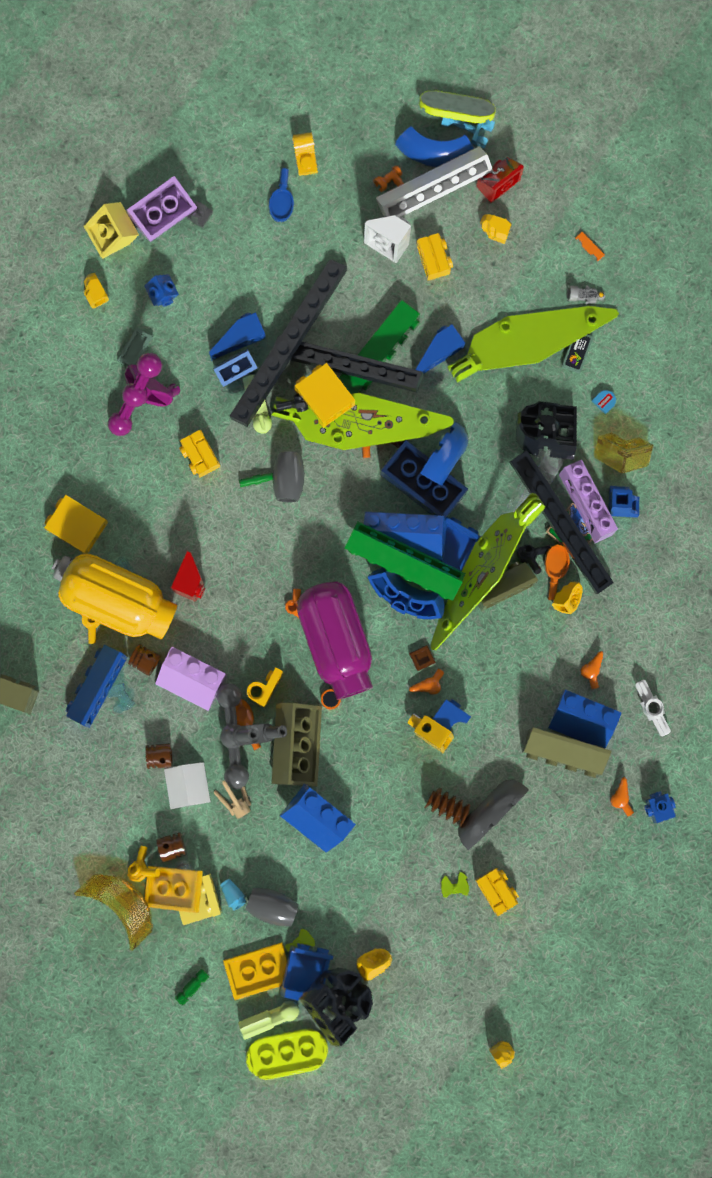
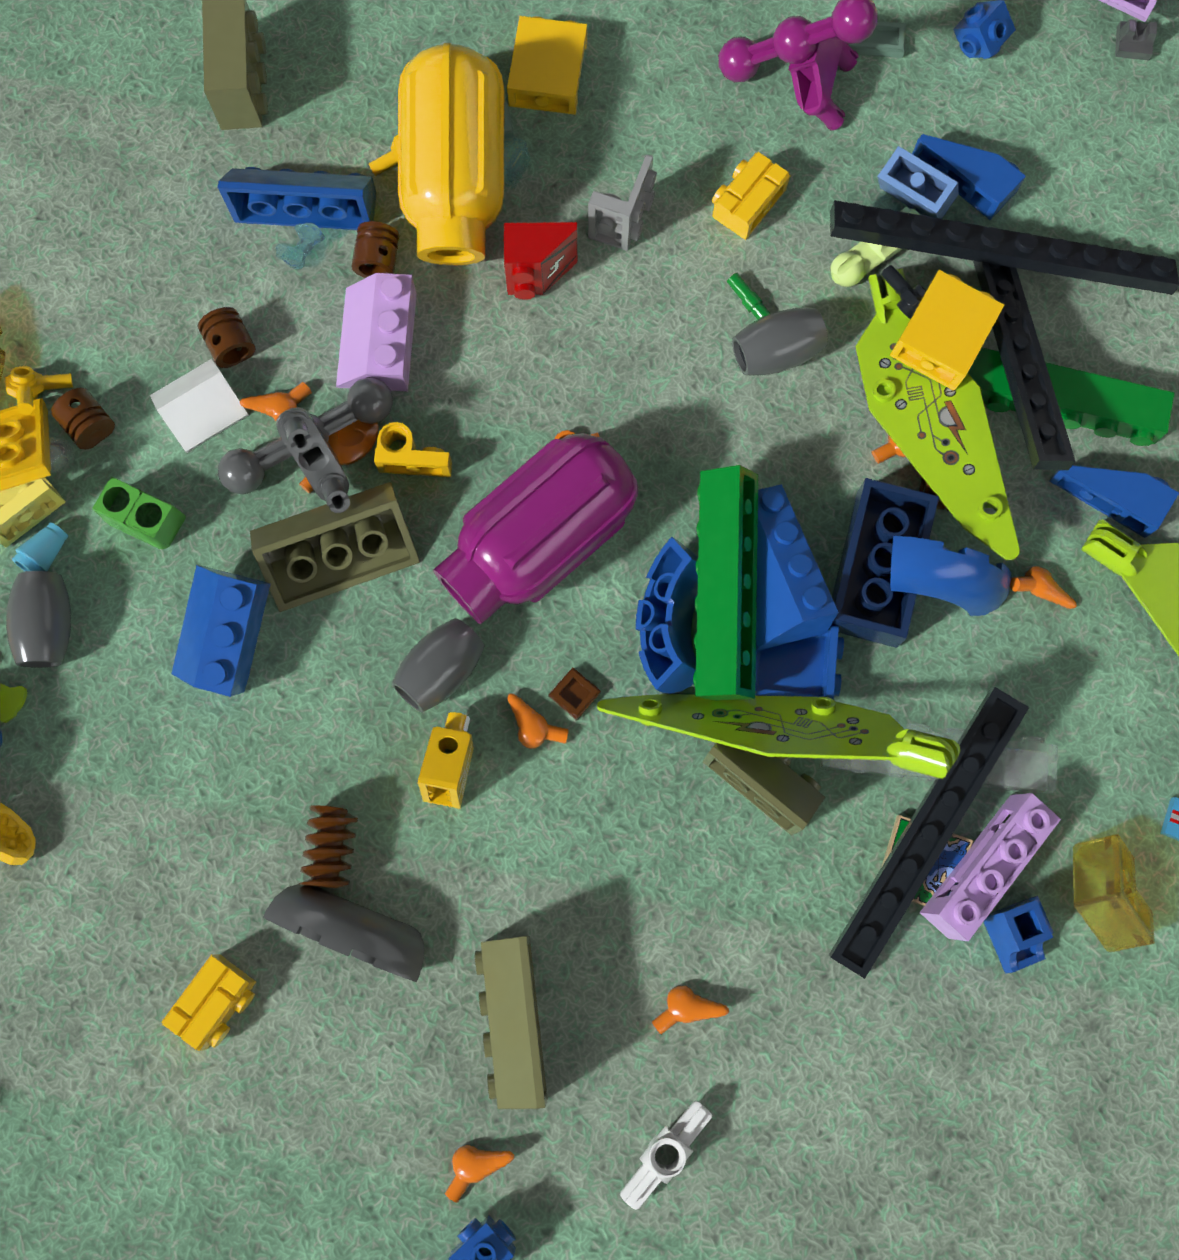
camera: 70 degrees right, 5 degrees down
tan plant [214,780,252,819] -> none
black tile [321,689,341,710] -> none
blue brick [433,699,471,730] -> none
lime piece [441,872,469,898] -> none
black connector [516,401,577,460] -> none
black piece [517,544,550,574] -> none
orange piece [544,545,570,601] -> none
blue slope [548,689,622,749] -> none
yellow rock [552,581,583,614] -> none
none -> bright green piece [92,476,187,549]
none -> orange animal [240,382,312,421]
none -> dark grey piece [391,618,485,713]
none -> light grey bracket [588,154,657,251]
none -> orange animal [1010,566,1077,609]

